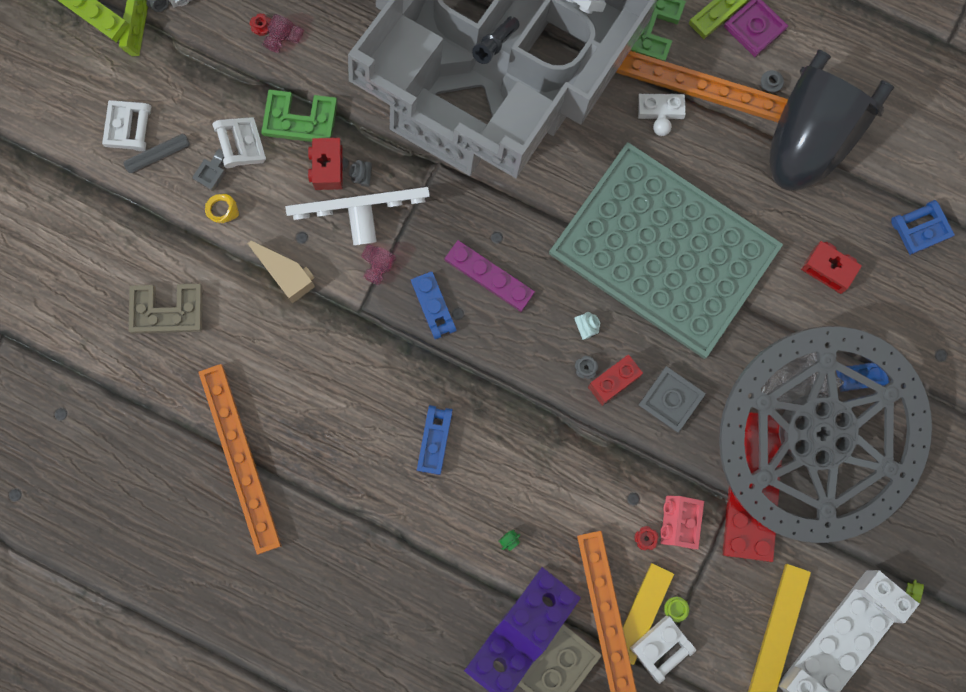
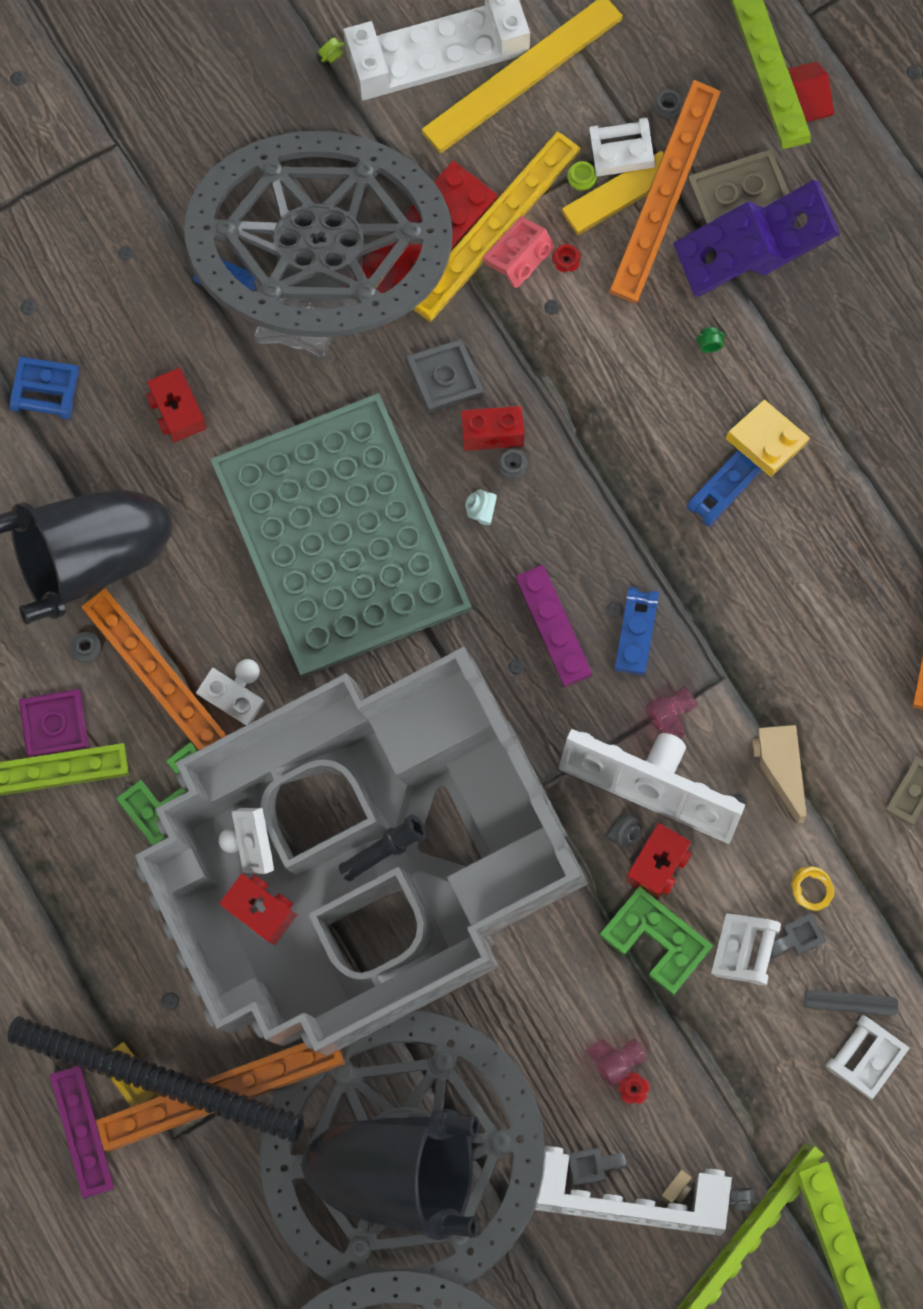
camera: 145 degrees left, 5 degrees down
none -> yellow tile [413,131,581,323]
none -> yellow plate [725,399,810,477]

